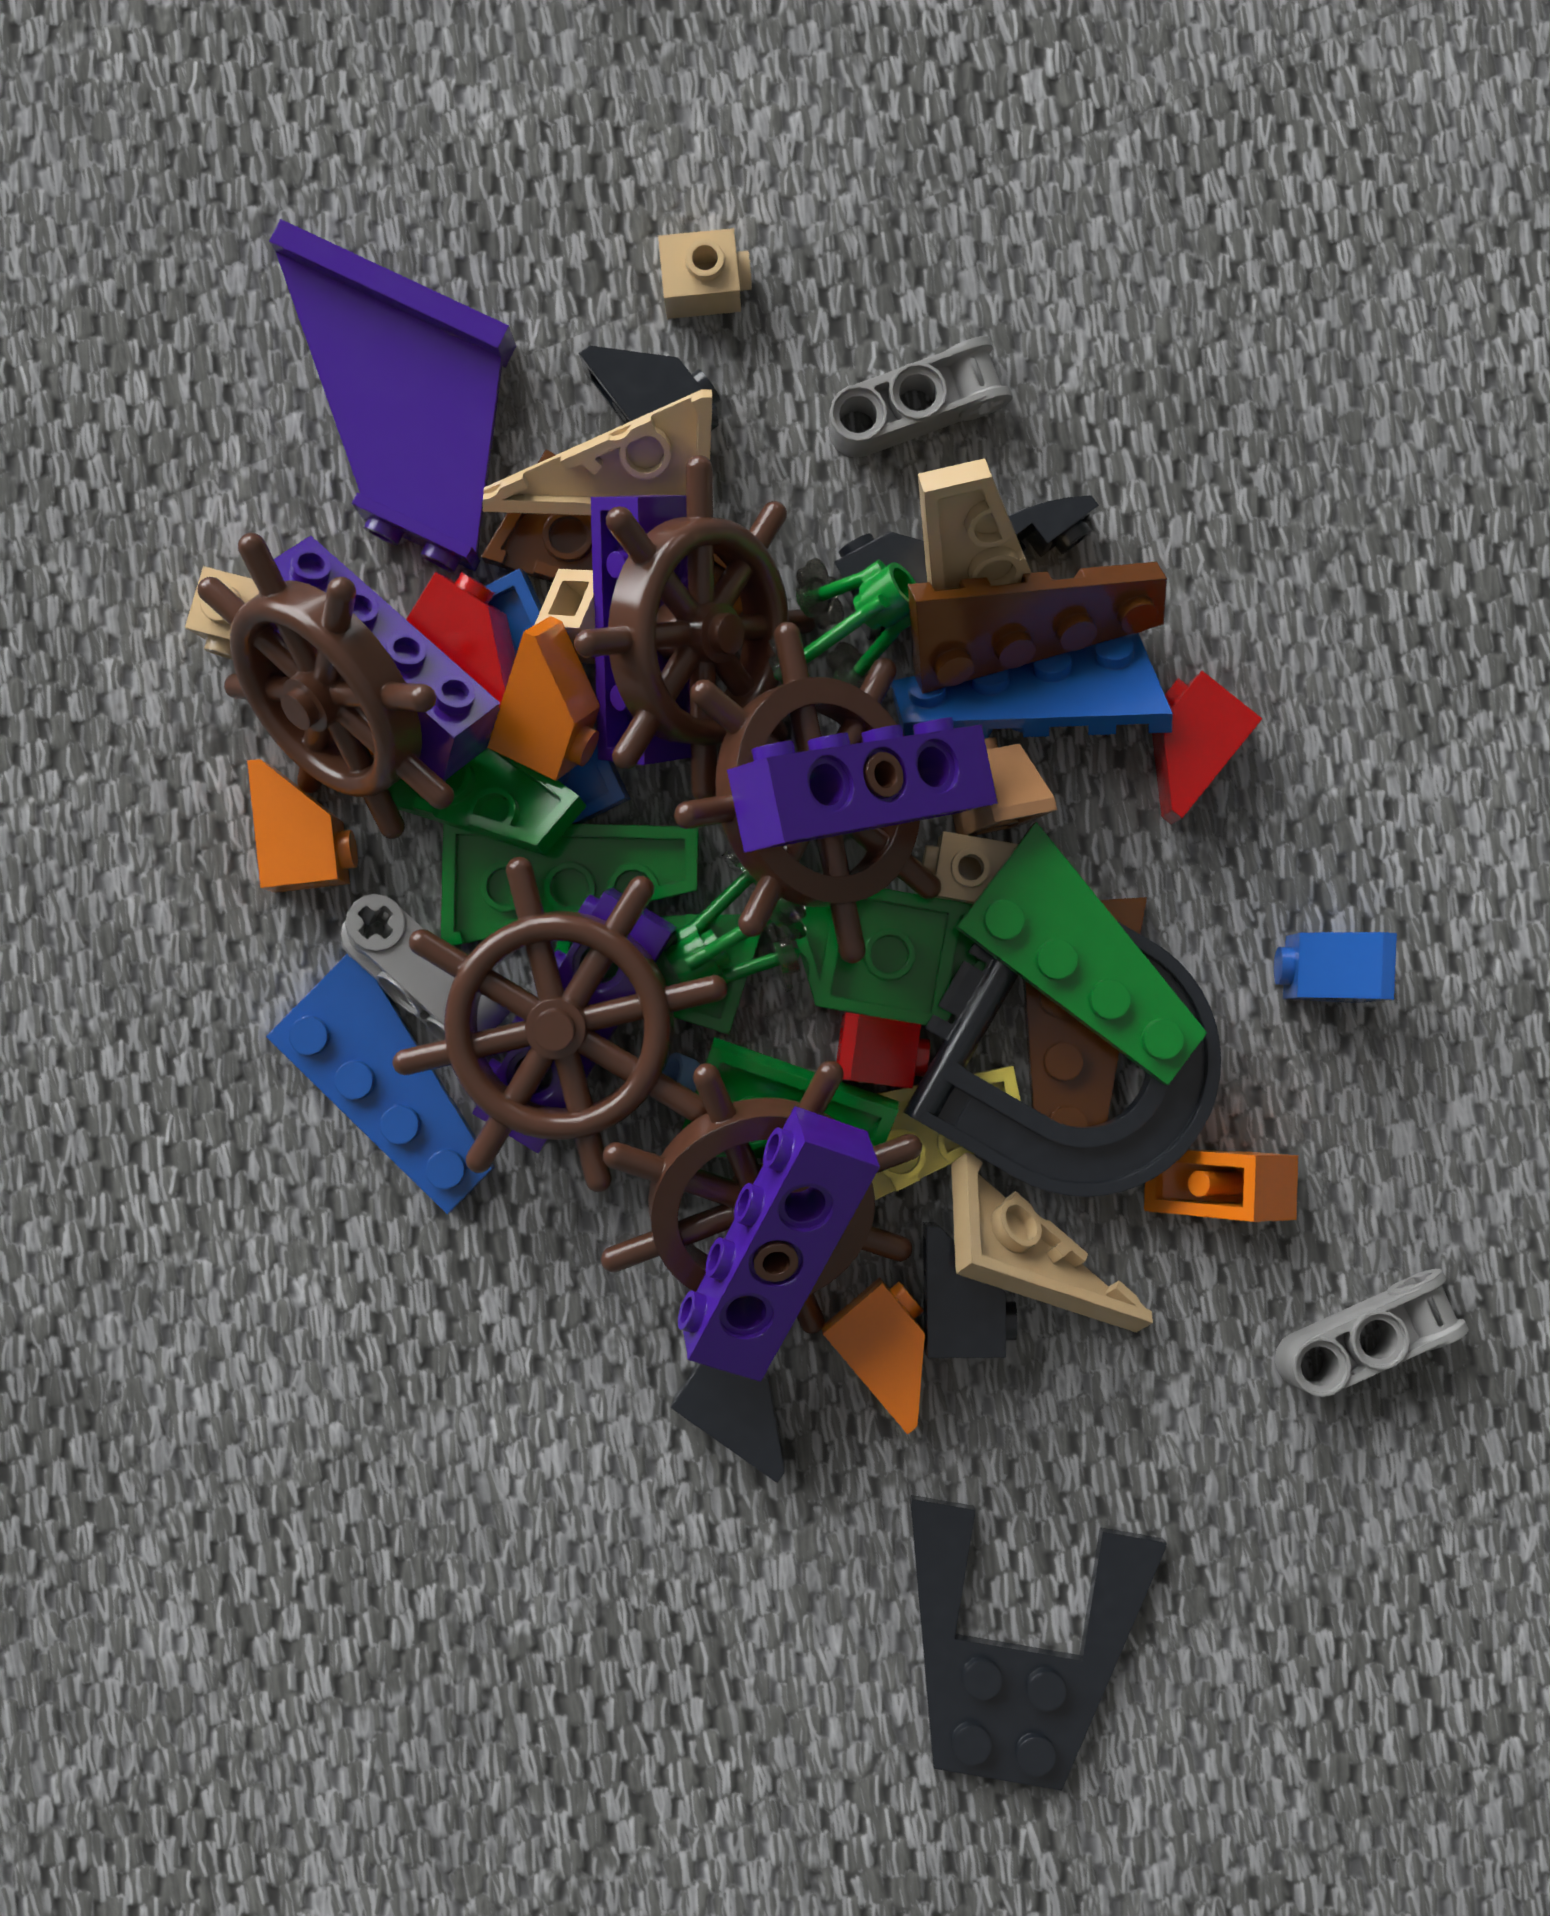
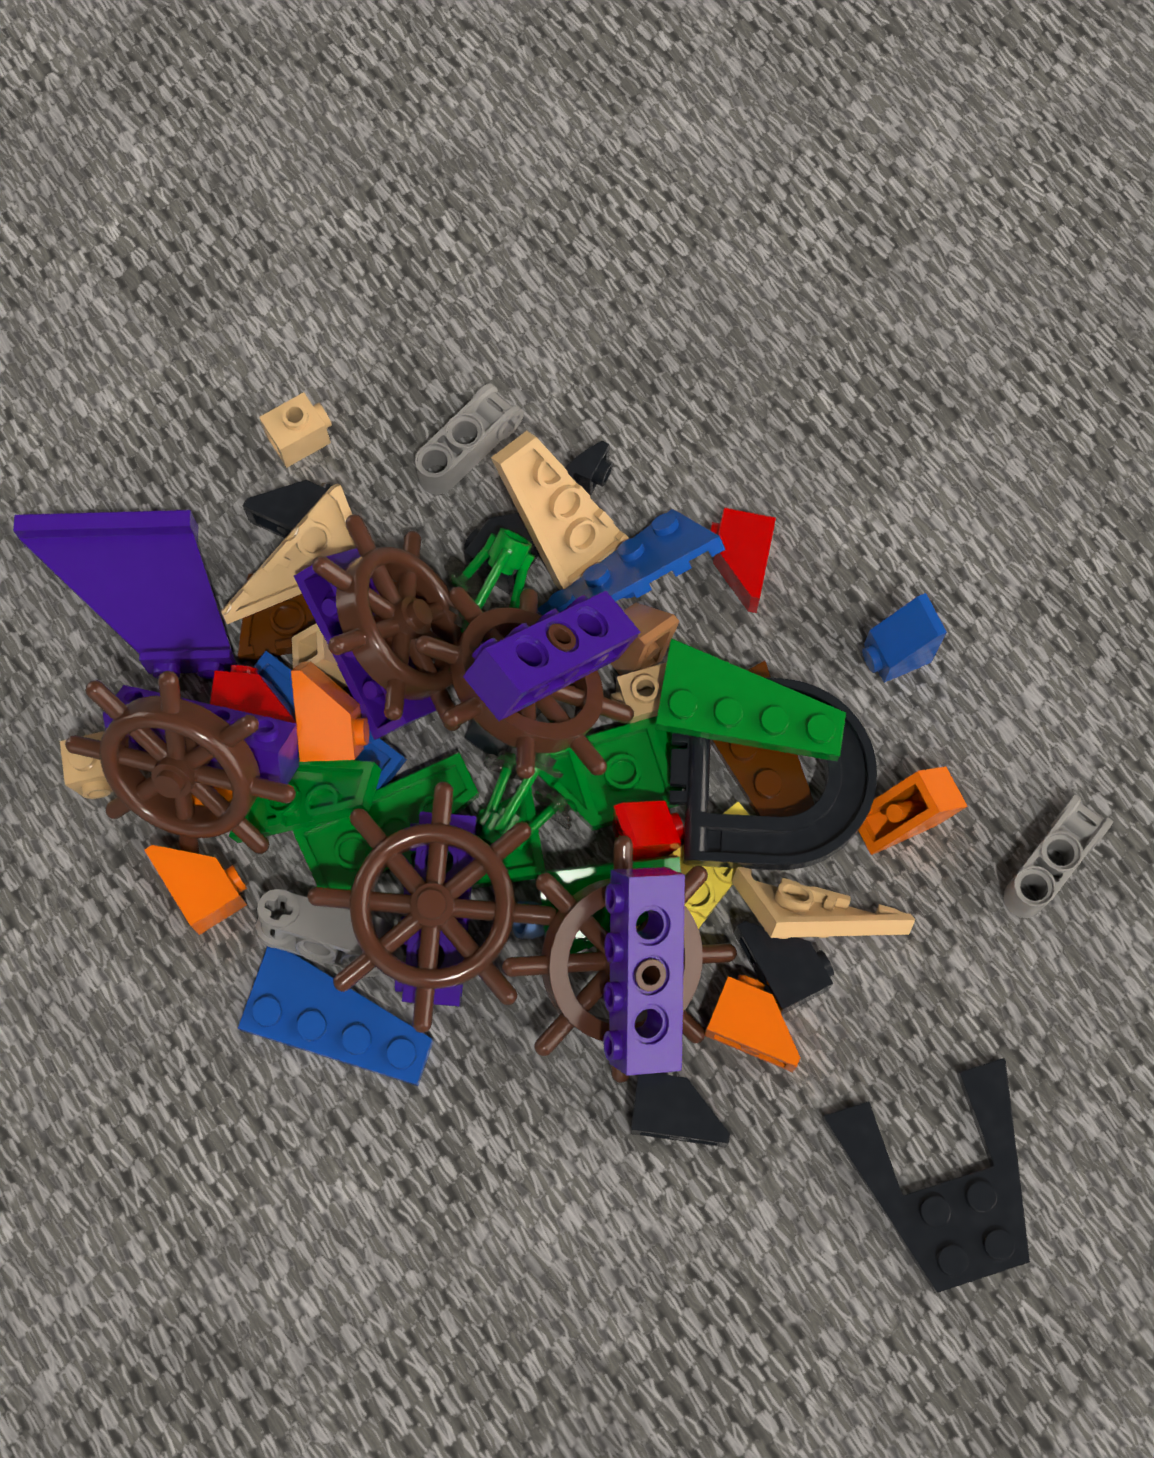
camera: 30 degrees left, 15 degrees down
reddish brown wing [908,561,1167,694] -> none

